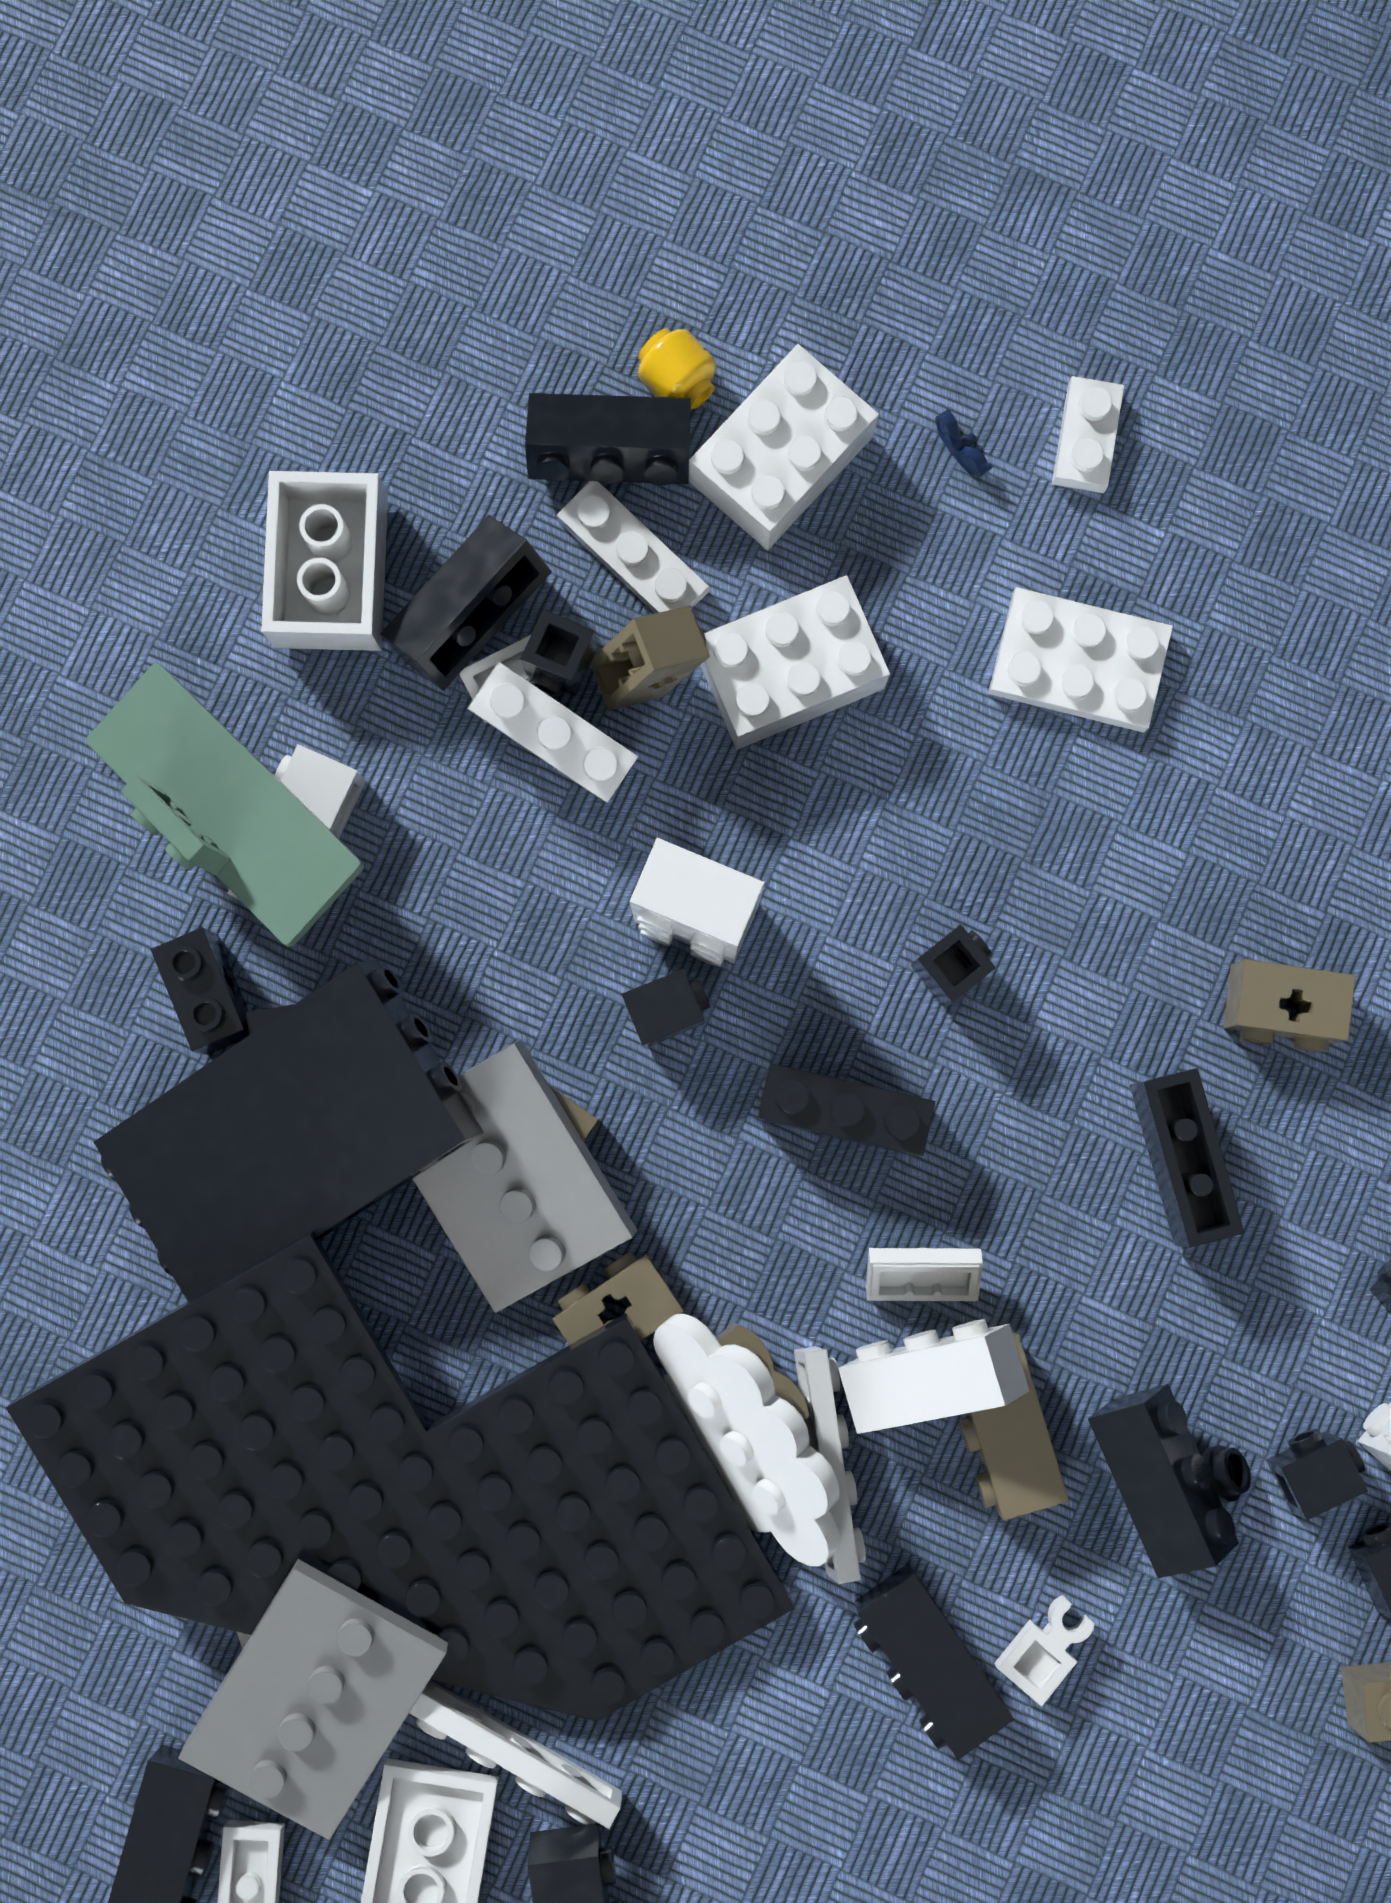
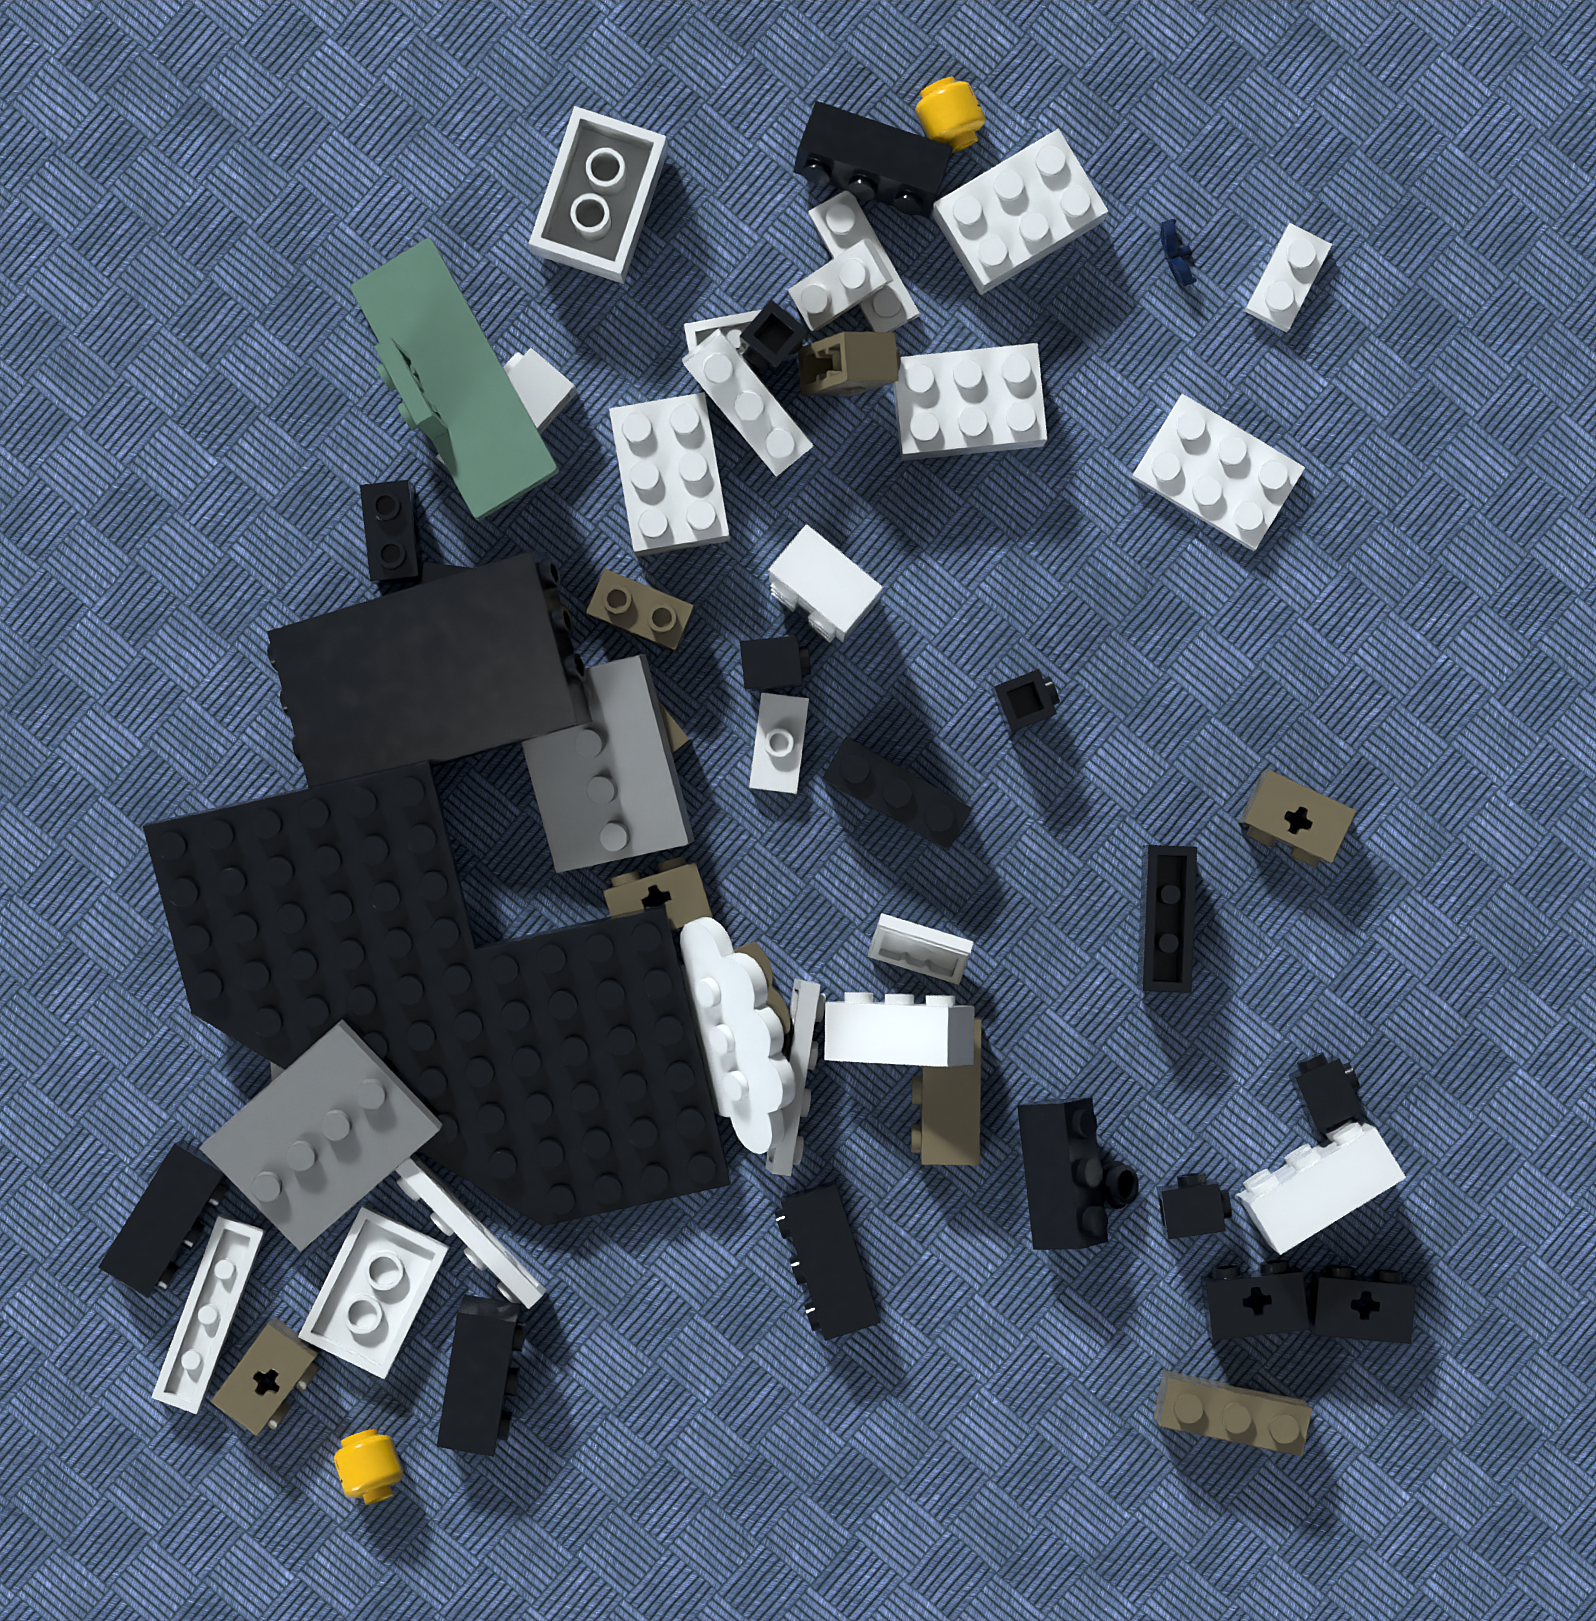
camera: 20 degrees right, 5 degrees up
black brick [380,515,552,691] -> none
white plate [994,1595,1095,1707] -> none
none -> dark tan brick [586,568,696,654]
none -> white brick [609,392,730,557]
none -> white plate [749,692,809,794]
none -> white plate [788,239,894,331]

